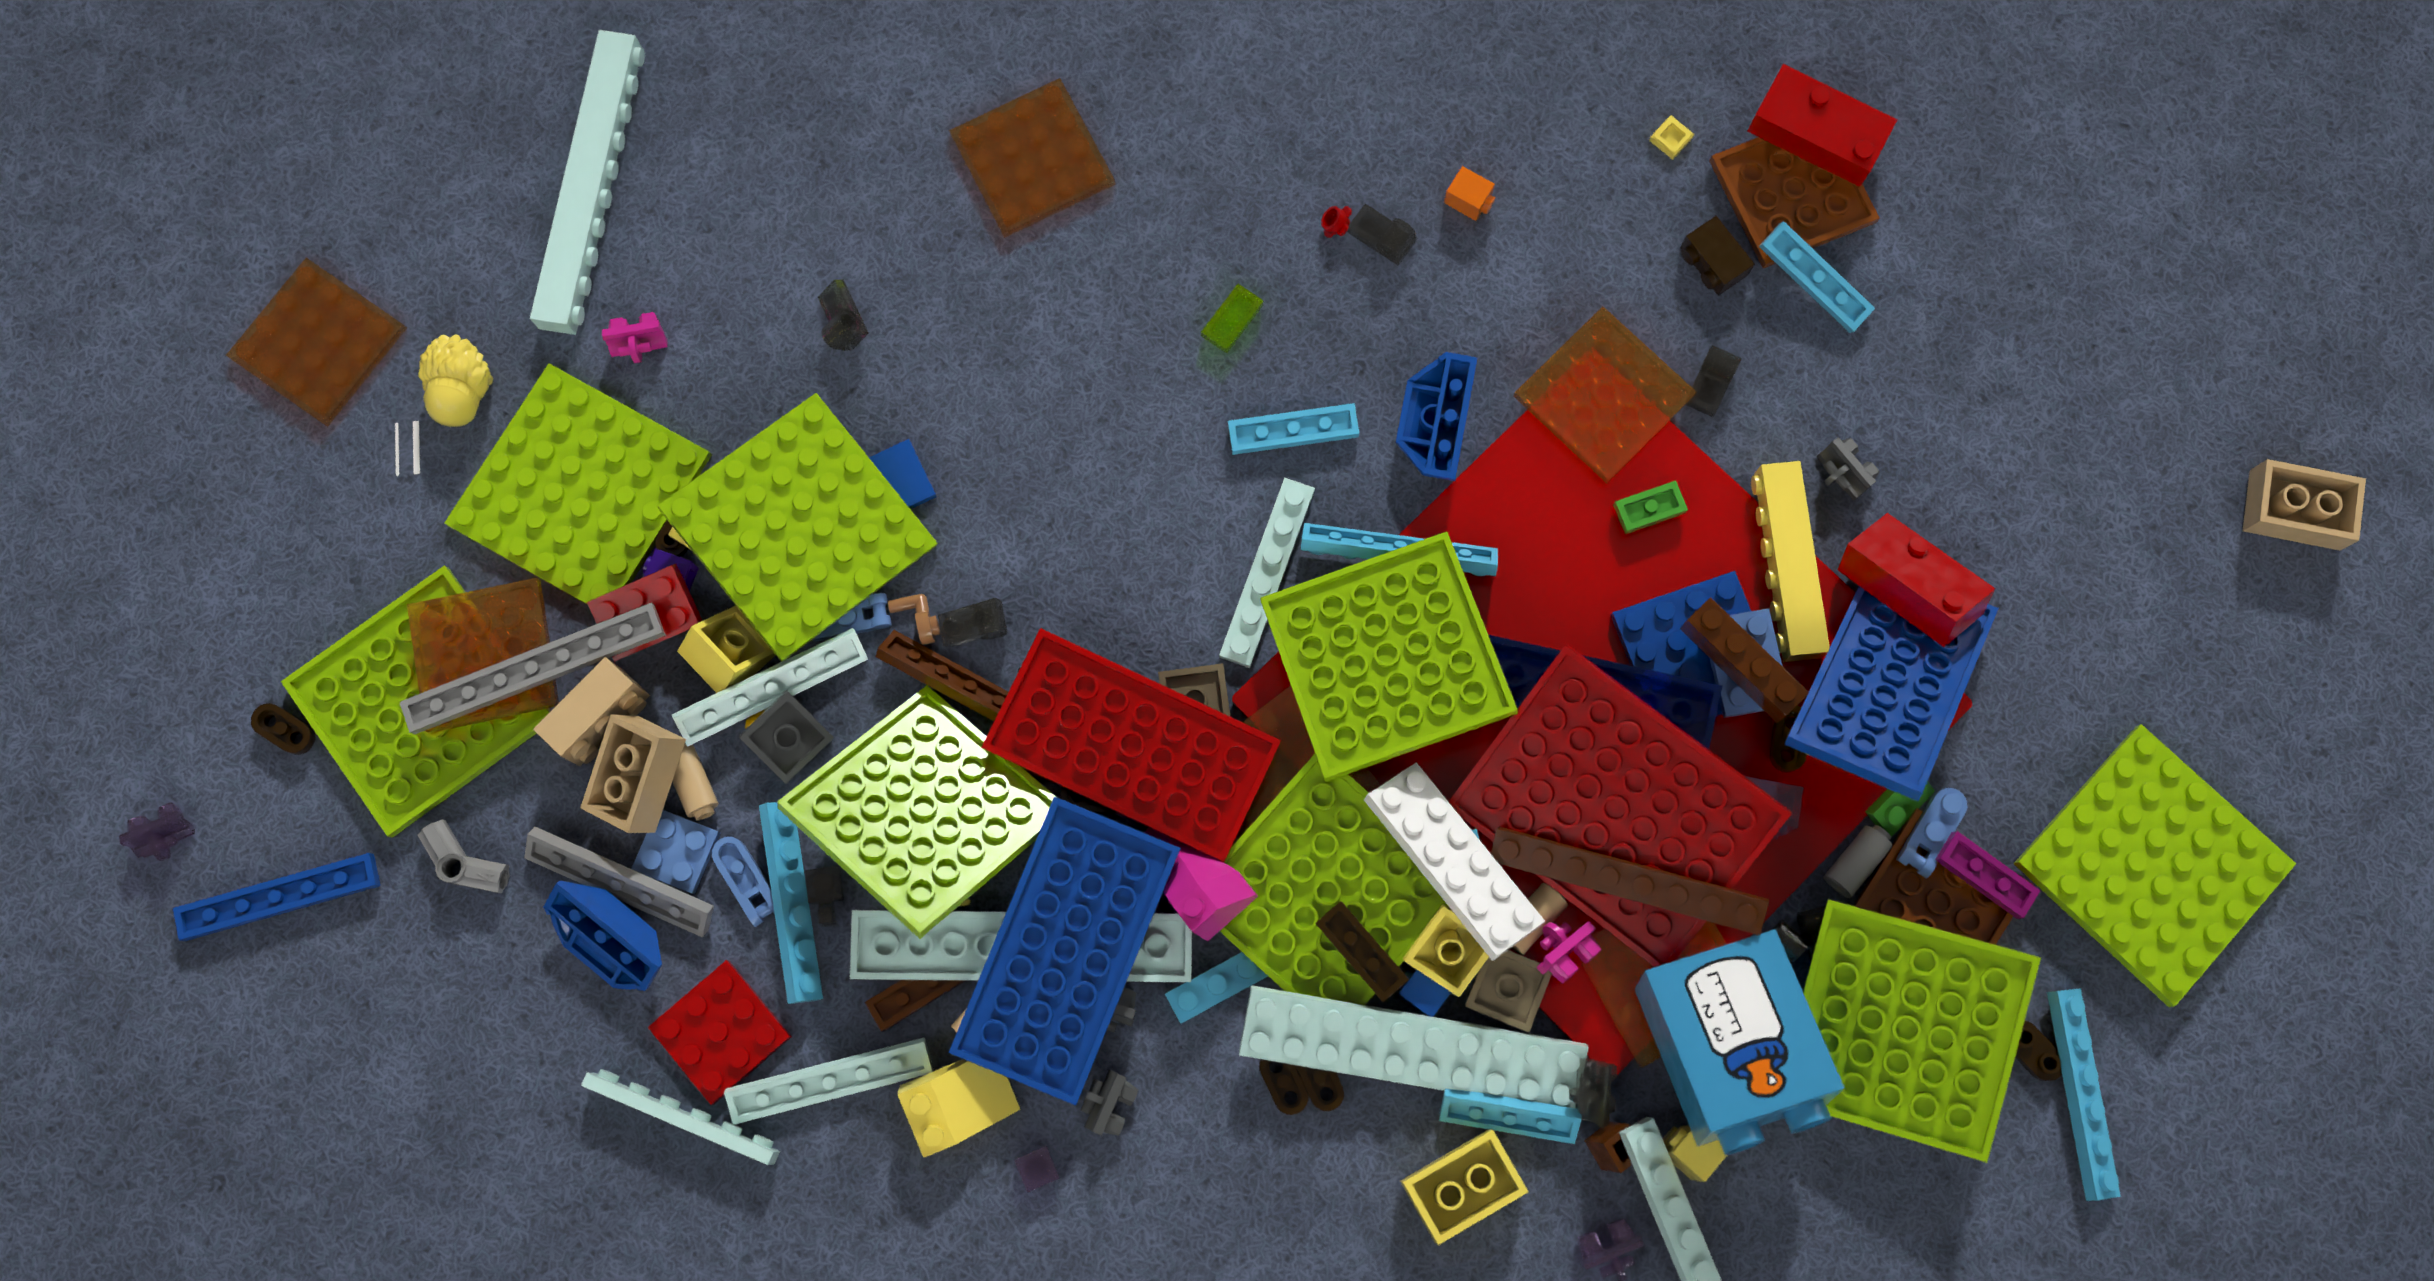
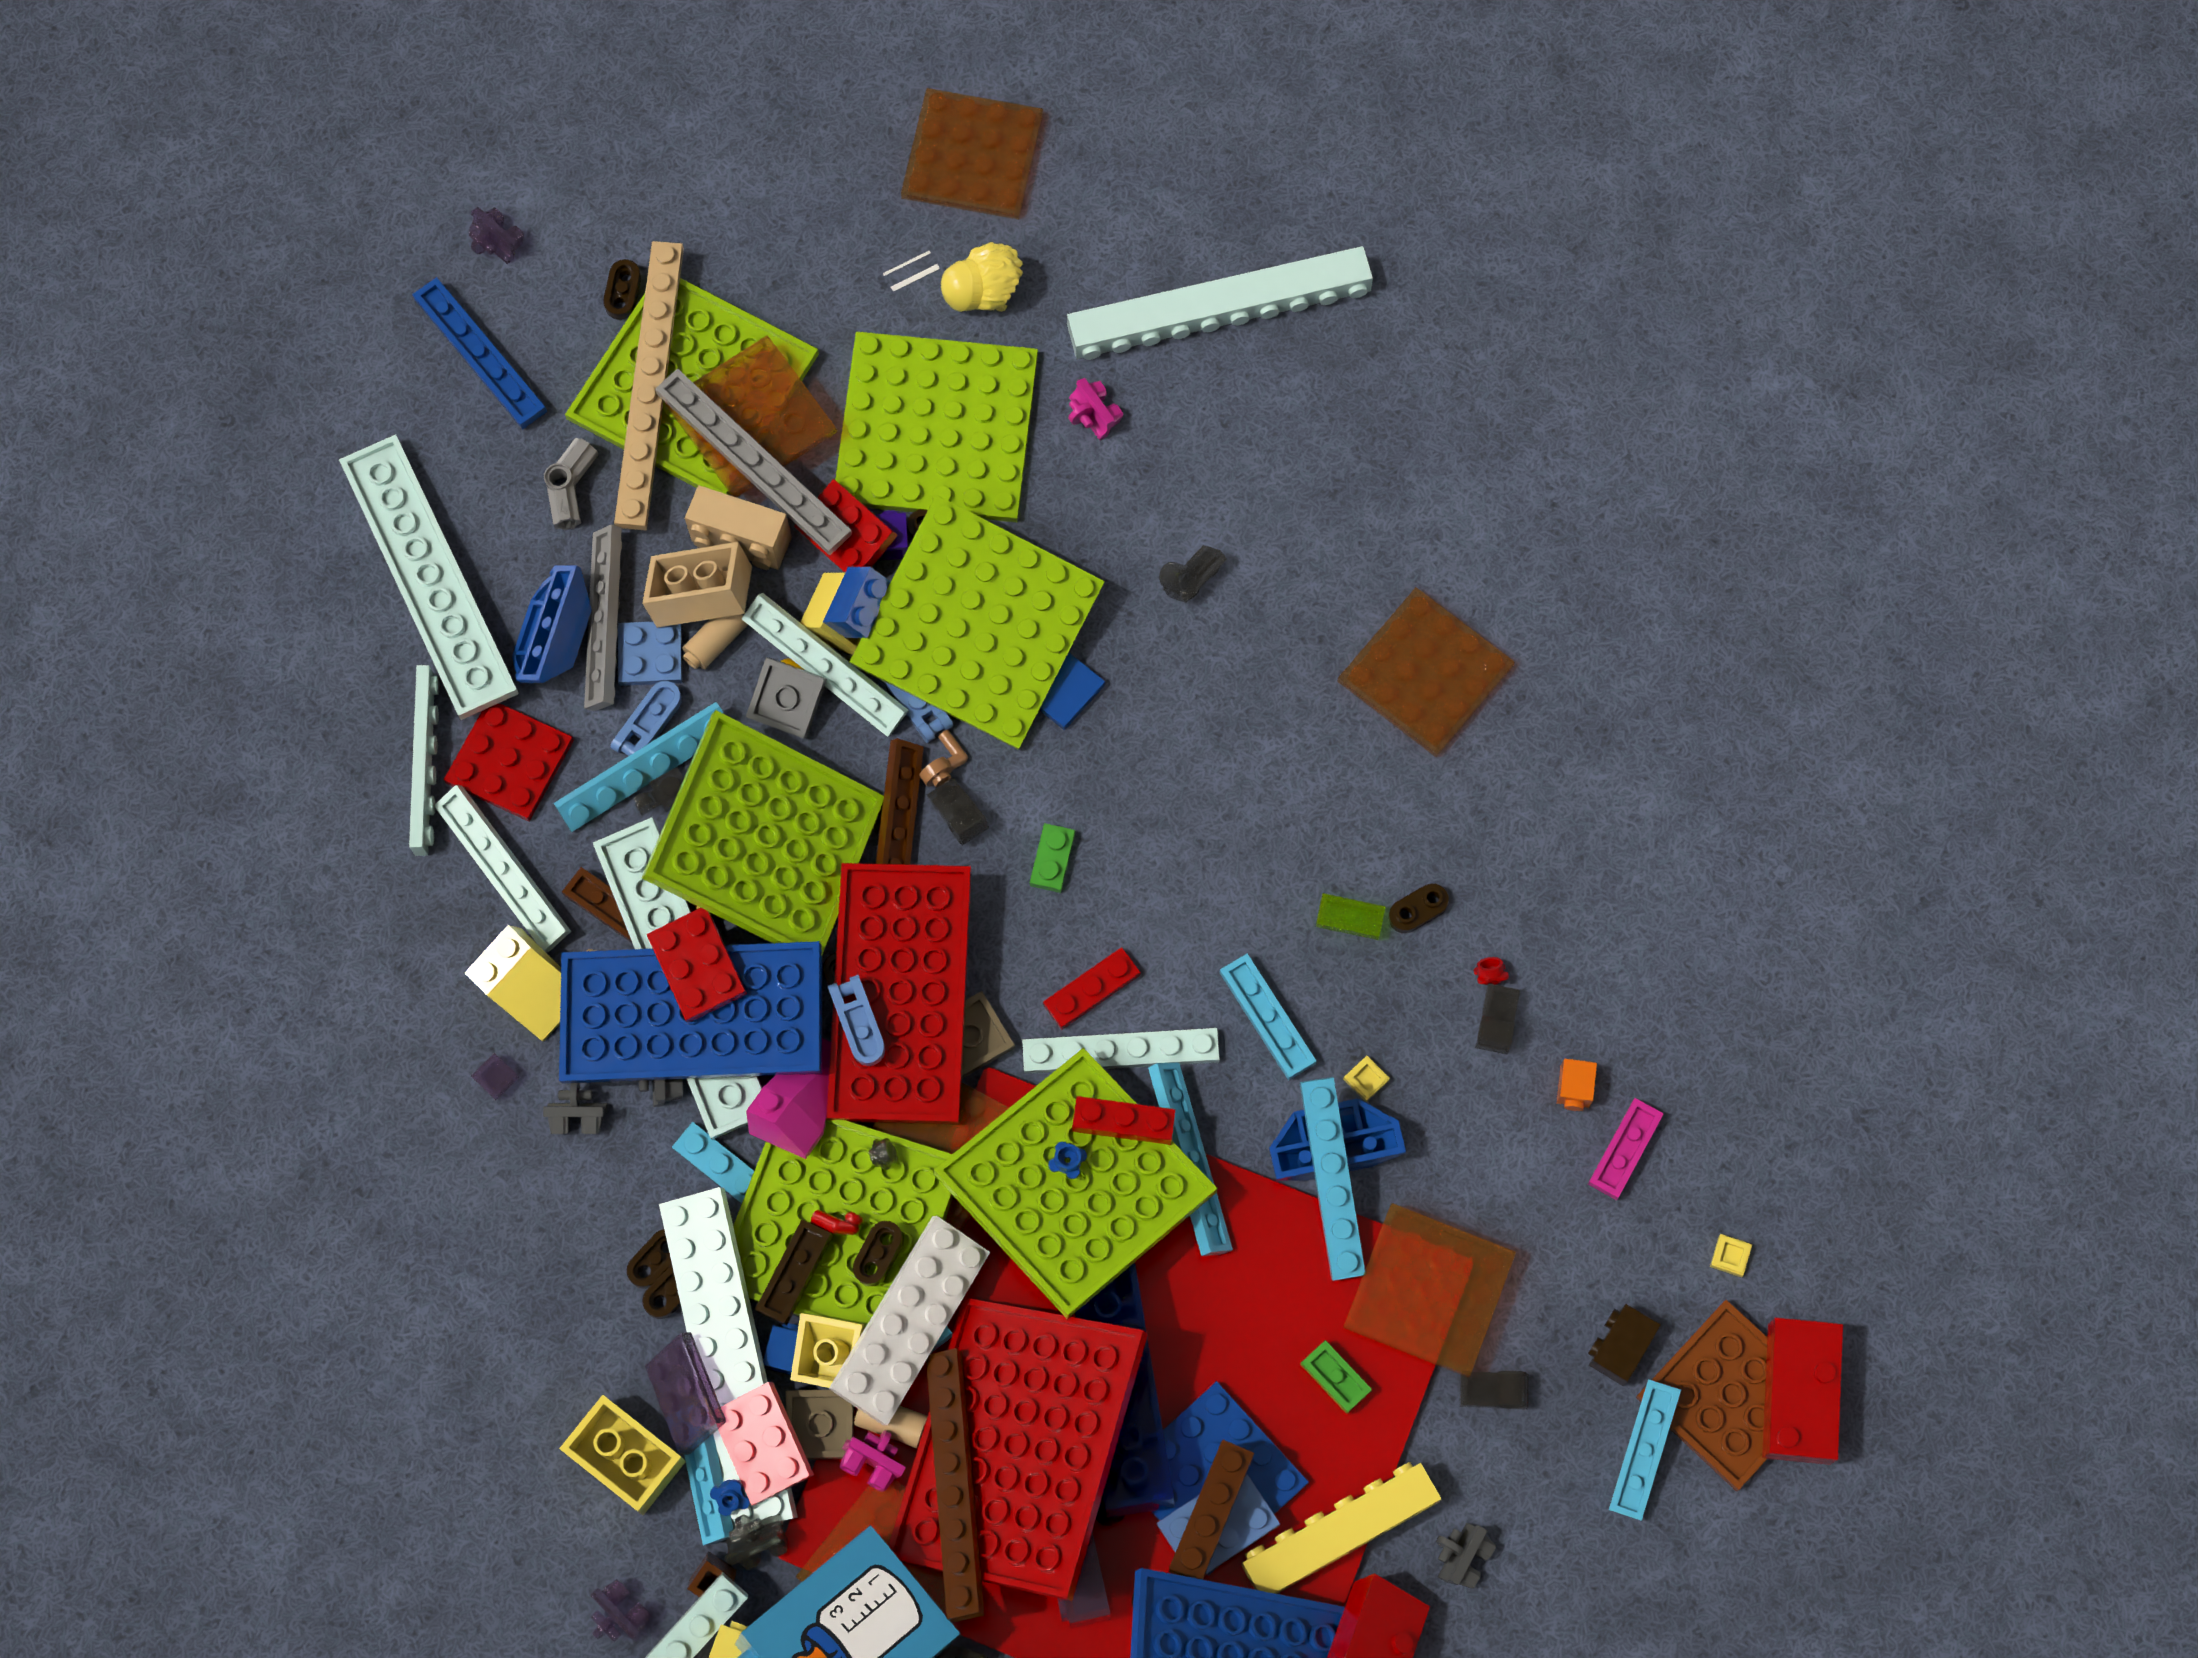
camera: 65 degrees right, 5 degrees down
none -> light aqua plate [339,434,519,720]
none -> tan plate [614,241,684,530]
none -> clear purple plate [645,1332,726,1455]
none -> red plate [646,908,747,1023]
none -> blue plate [710,1479,750,1516]
none -> plate [711,1382,814,1506]
none -> red arm [811,1210,863,1236]
none -> blue brick [823,567,891,638]
none -> medium blue plate [828,974,885,1066]
none -> dark brown plate [853,1221,904,1287]
none -> clear smoke plate [869,1138,898,1170]
none -> bright green plate [1030,823,1075,893]
none -> red plate [1043,947,1141,1030]
none -> blue plate [1048,1142,1087,1179]
none -> red plate [1072,1096,1176,1145]
none -> medium azure plate [1300,1077,1366,1281]
none -> light yellow tile [1343,1056,1390,1102]
none -> dark brown plate [1388,884,1449,933]
none -> dark pink plate [1588,1098,1664,1200]

